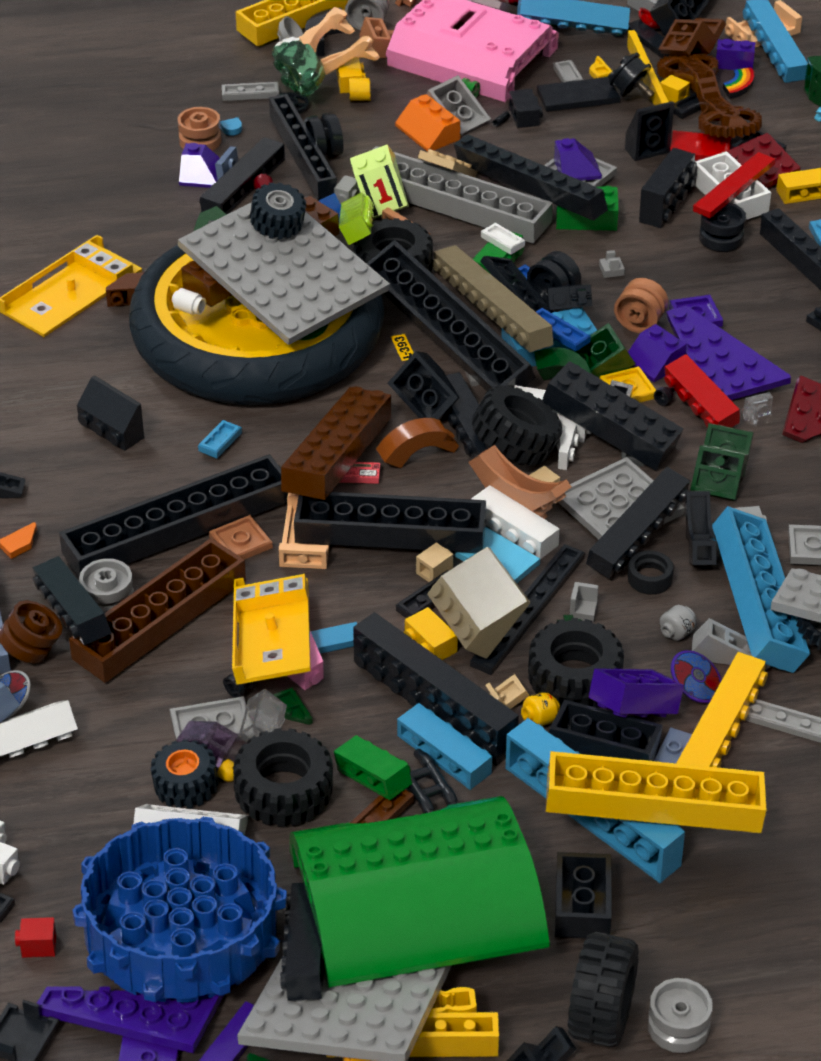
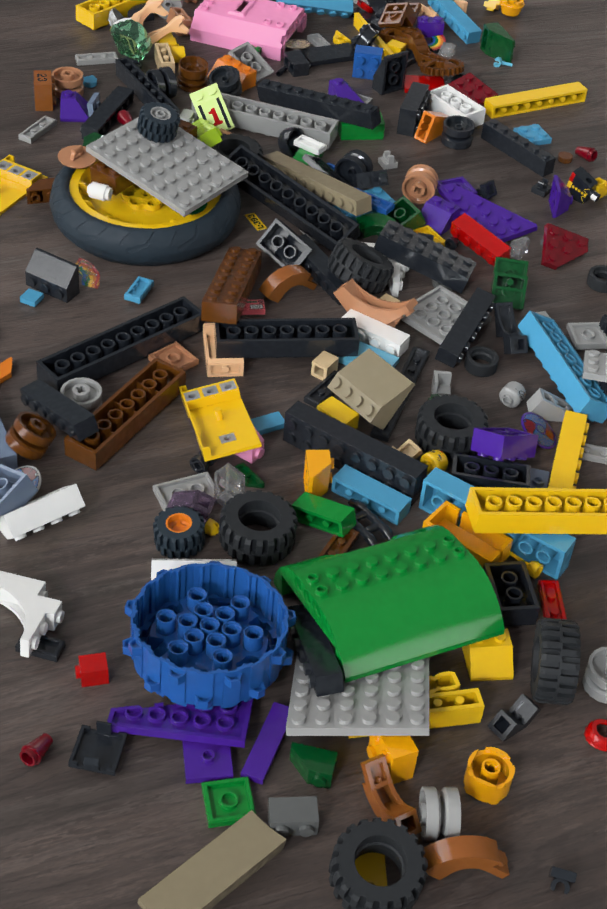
camera: 15 degrees left, 0 degrees up
tan plate [418,149,478,177] -> none
red tile [693,152,775,218] -> none
none -> light grey tile [18,116,57,144]
none -> dark azure tile [20,288,44,307]
none -> dark orange brick [34,70,56,111]
none -> nougat shield [58,145,97,169]
none -> clear tile [75,258,100,289]
none -> tan brick [154,43,175,74]
none -> reddish brown wheel [178,56,208,93]
none -> black wheel [209,65,242,97]
none -> black cylinder [278,127,304,157]
none -> clear dish [285,39,310,51]
none -> light orange slope [303,450,334,497]
none -> blue brick [352,45,383,80]
none -> orange slope [414,110,449,144]
none -> light orange piece [422,500,513,568]
none -> clear bracket [438,42,456,58]
none -> yellow slope [462,629,514,681]
none -> black tile [476,180,497,199]
none -> yellow hinge [510,551,544,579]
none -> red tile [537,580,567,620]

